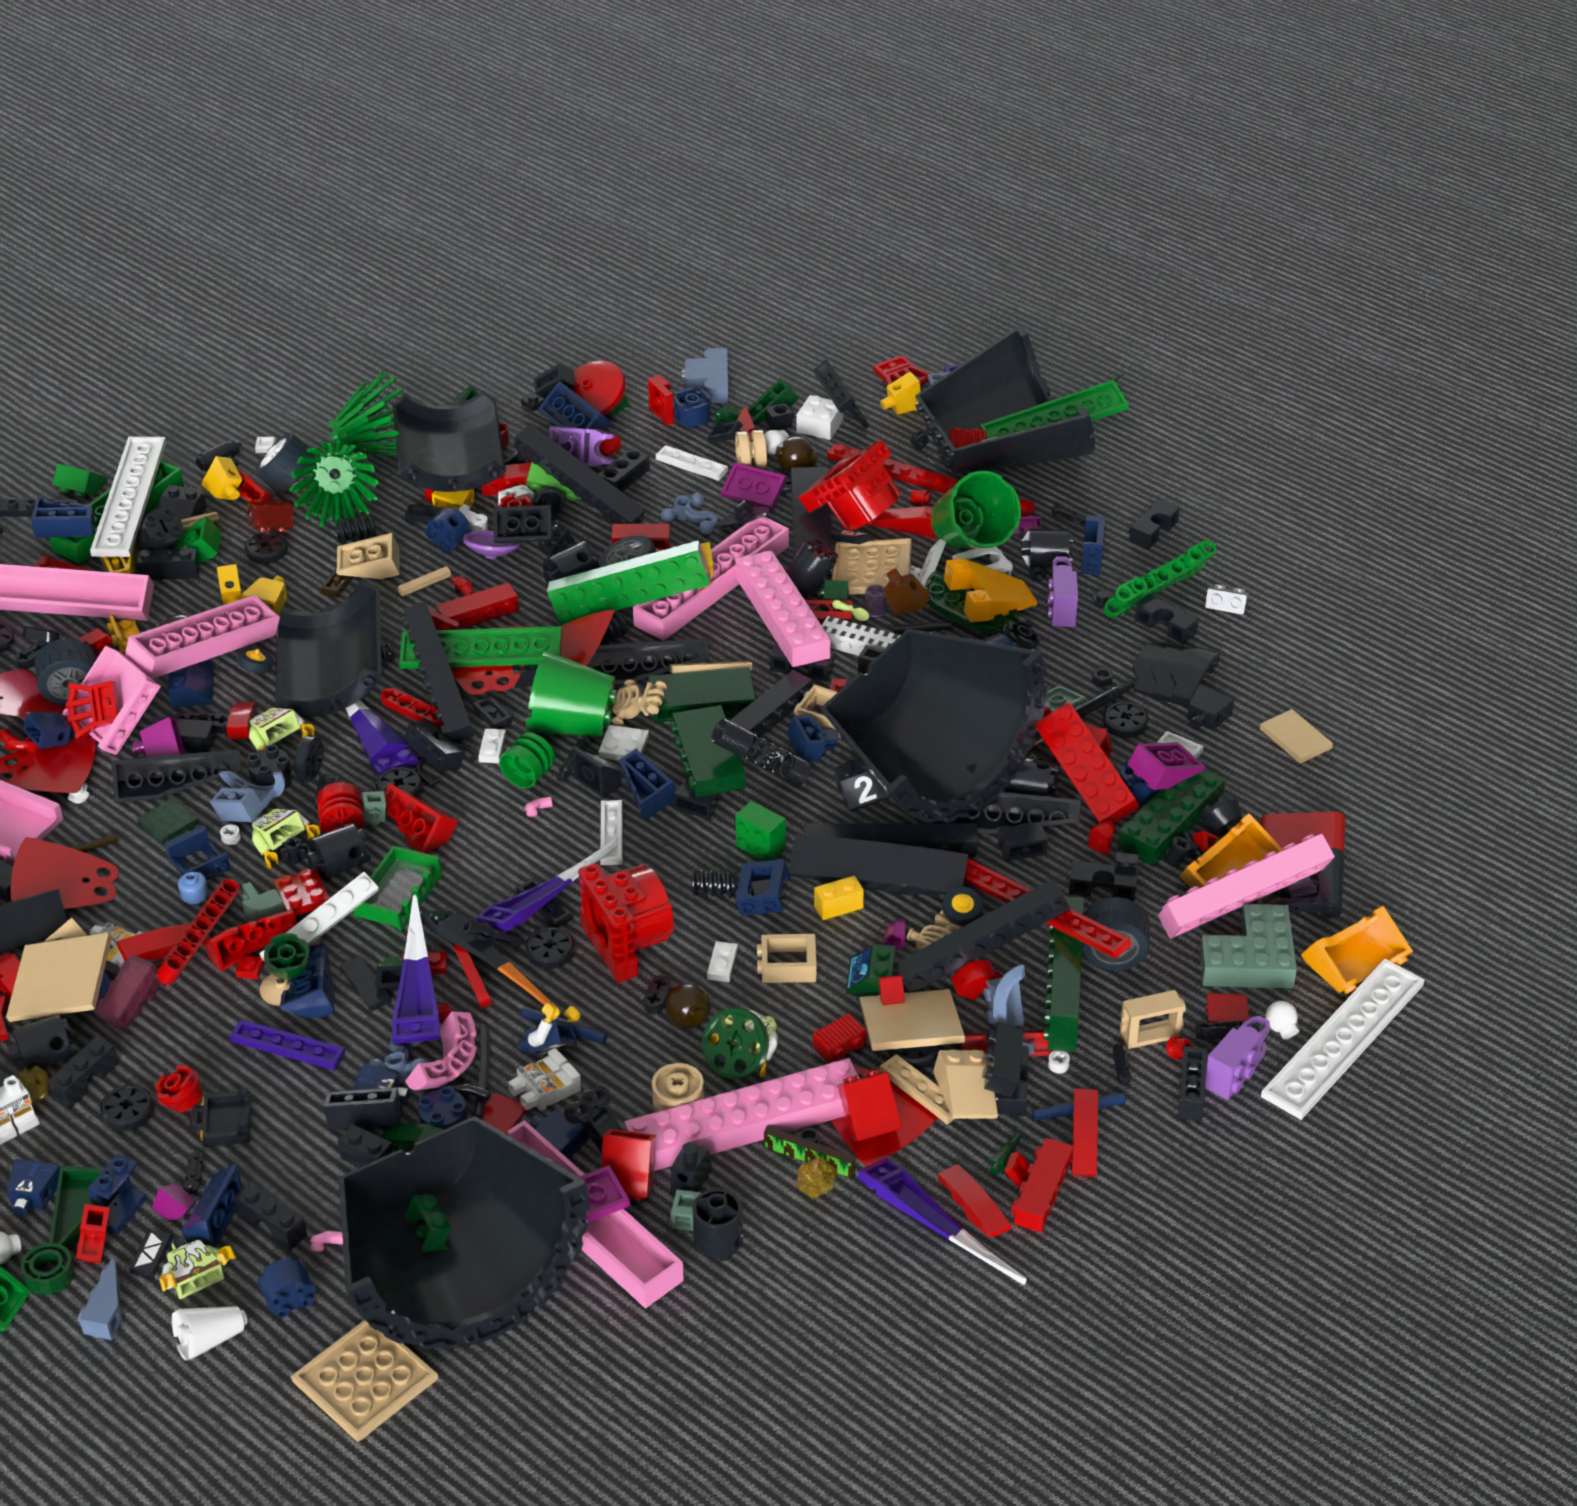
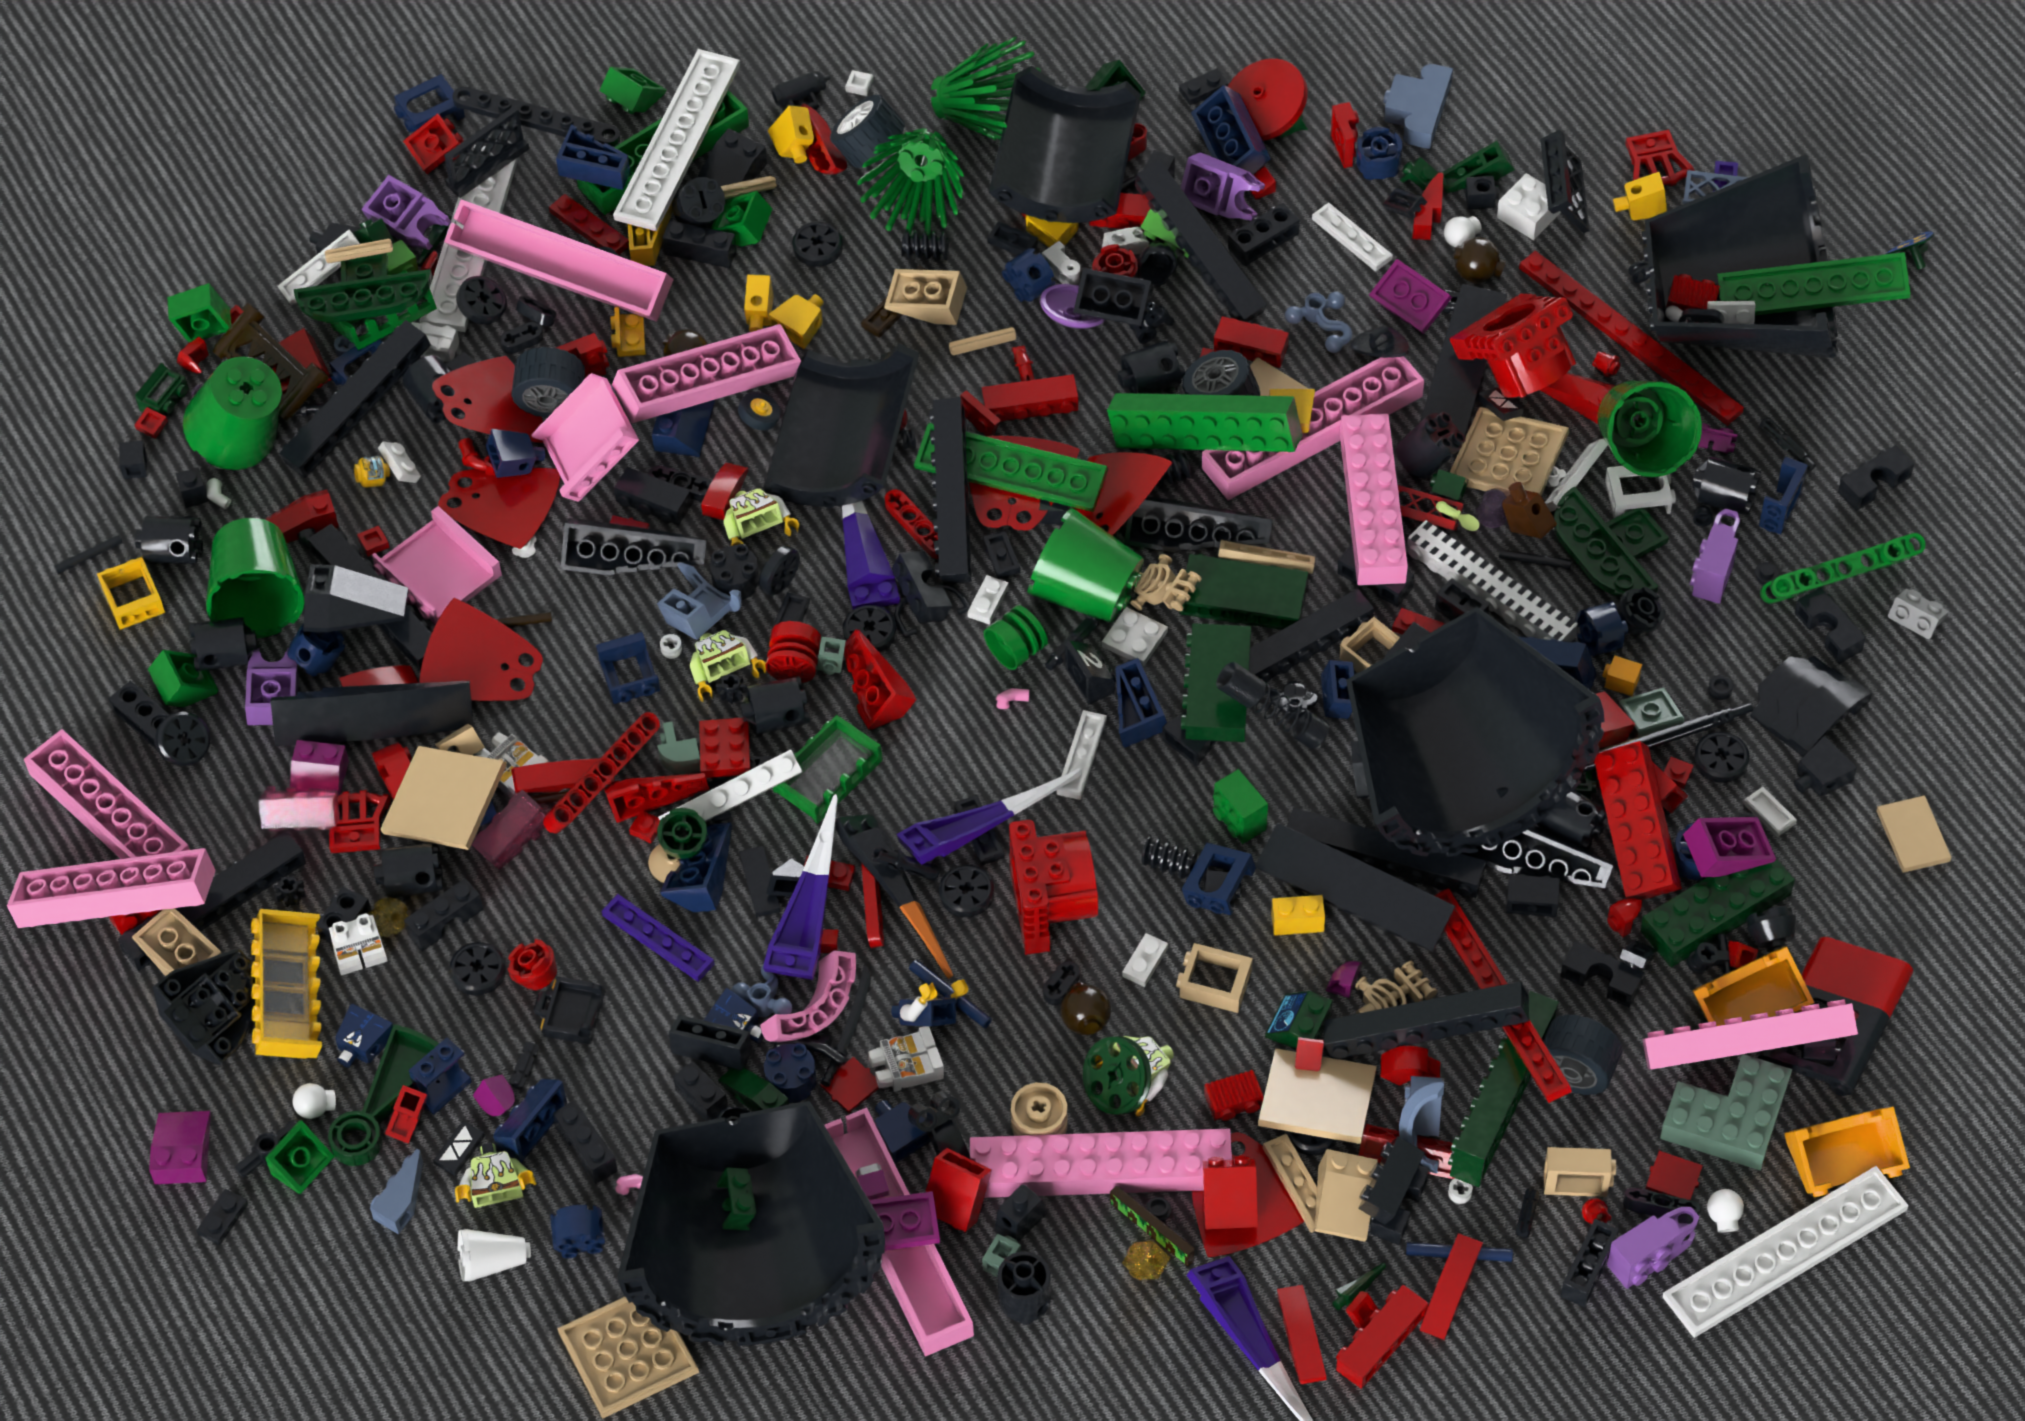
camera: 20 degrees right, 15 degrees up
red plate [65,681,120,741] -> none
magenta torso [132,717,186,758] -> none
clear green tile [137,798,198,845] -> none
medium blue head [178,872,208,904] -> none
clear red piece [247,500,293,532] -> none
black brick [533,364,576,399] -> none
tan wheel [735,430,767,470] -> none
black wheel [942,887,983,926] -> none
light orange wedge [944,558,1037,622] -> none

